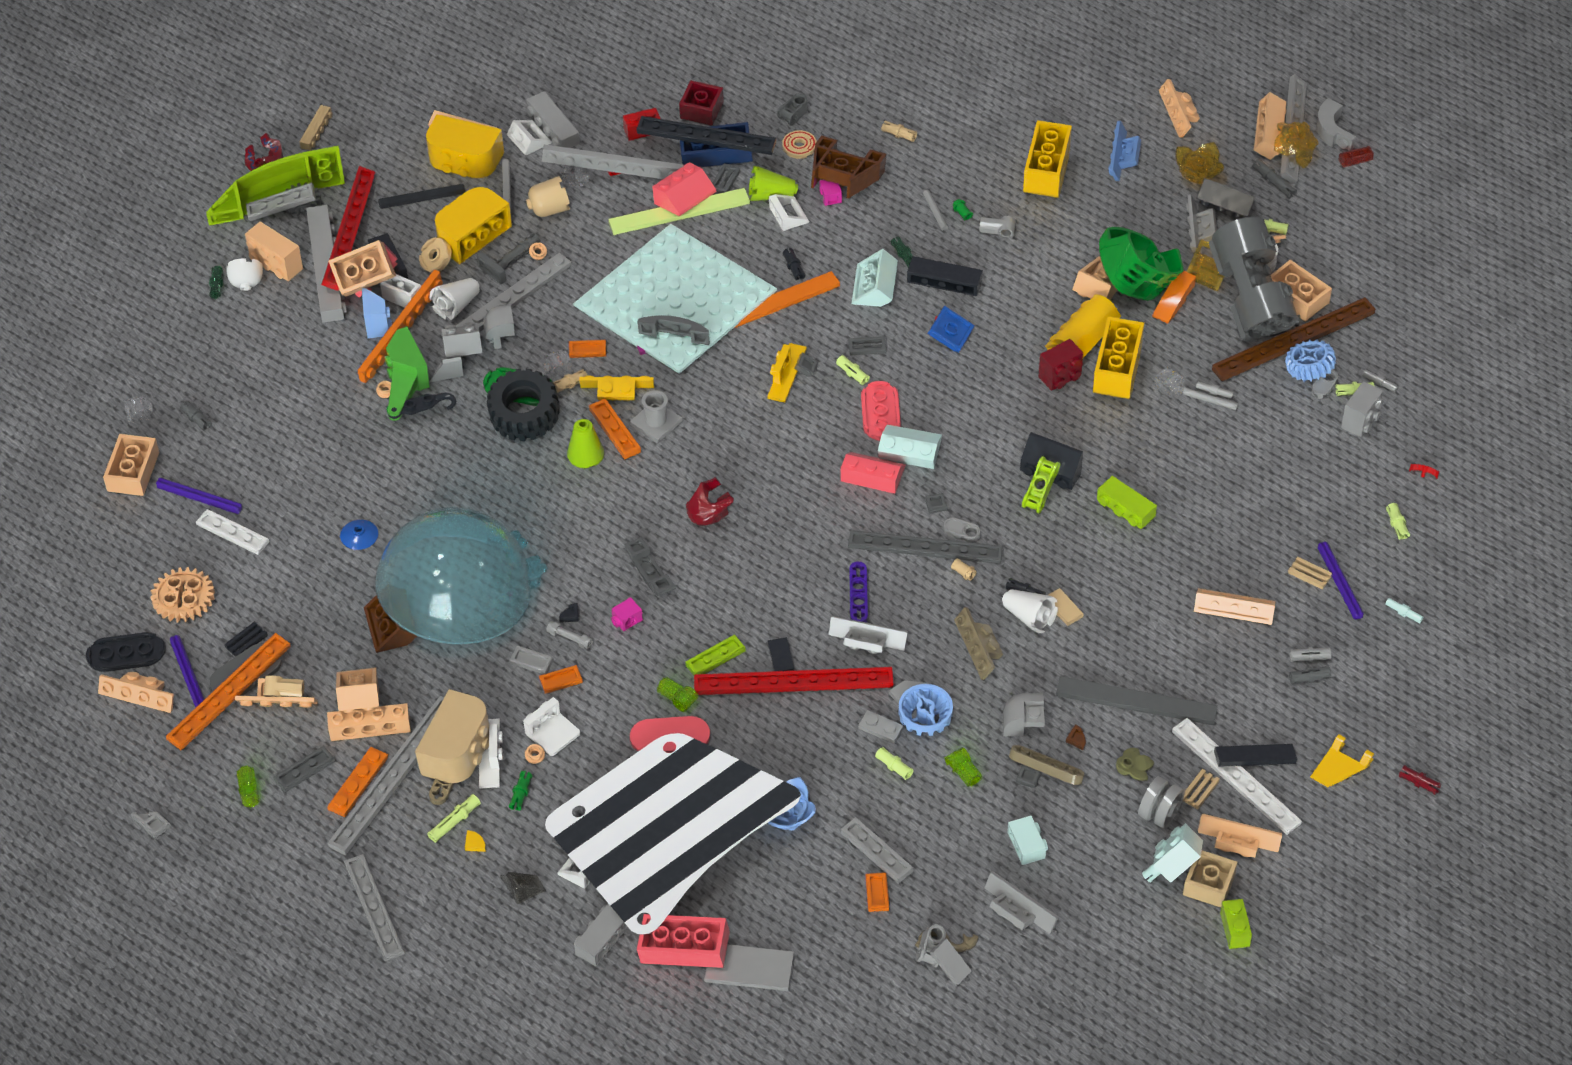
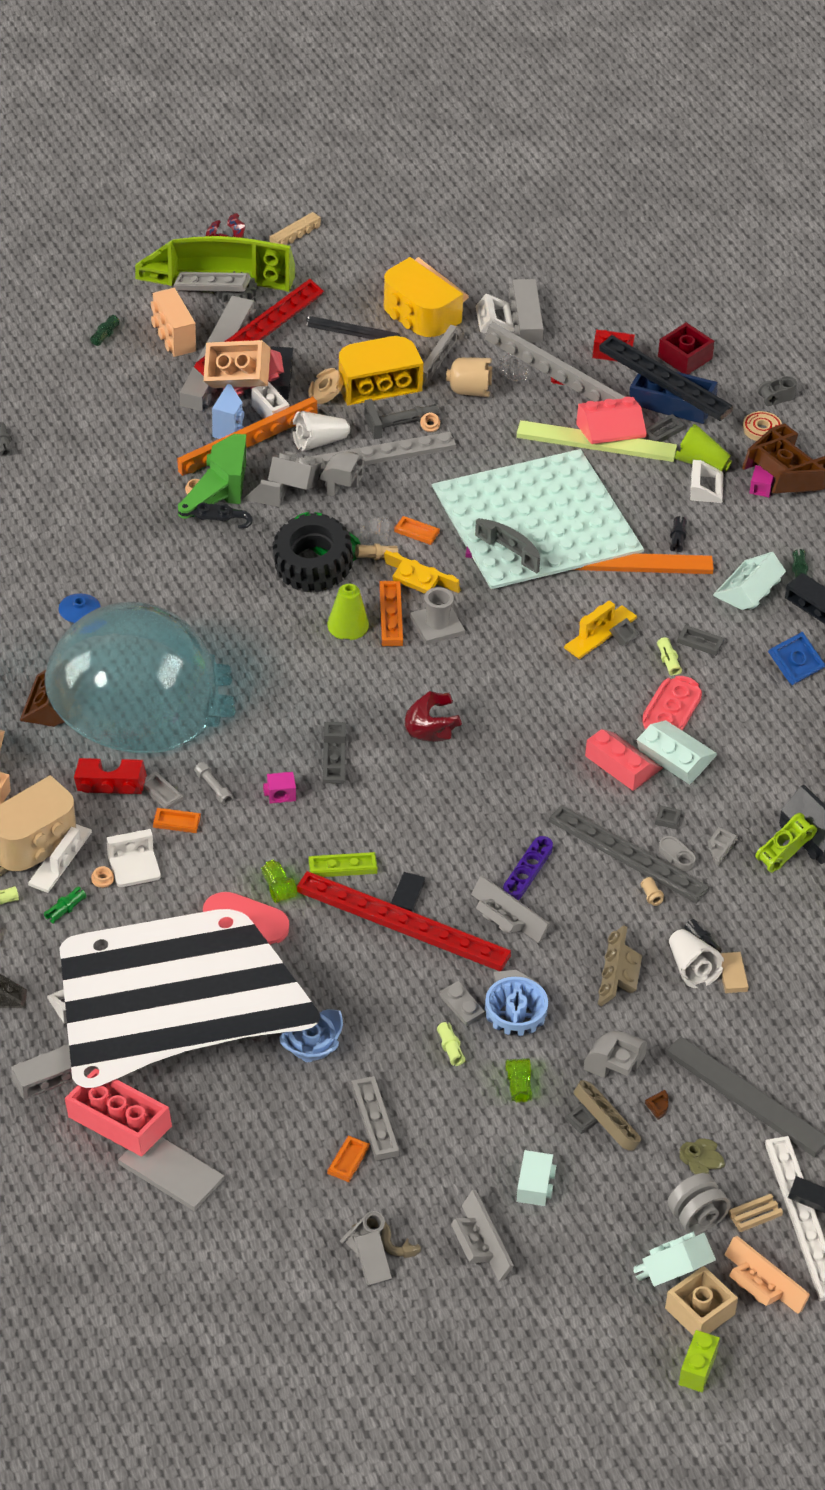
camera: 25 degrees right, 5 degrees down
white cylinder [226,258,263,291] -> none
black tile [559,603,579,623] -> none
none -> red arch [74,758,147,794]
none -> light grey tile [708,827,738,865]

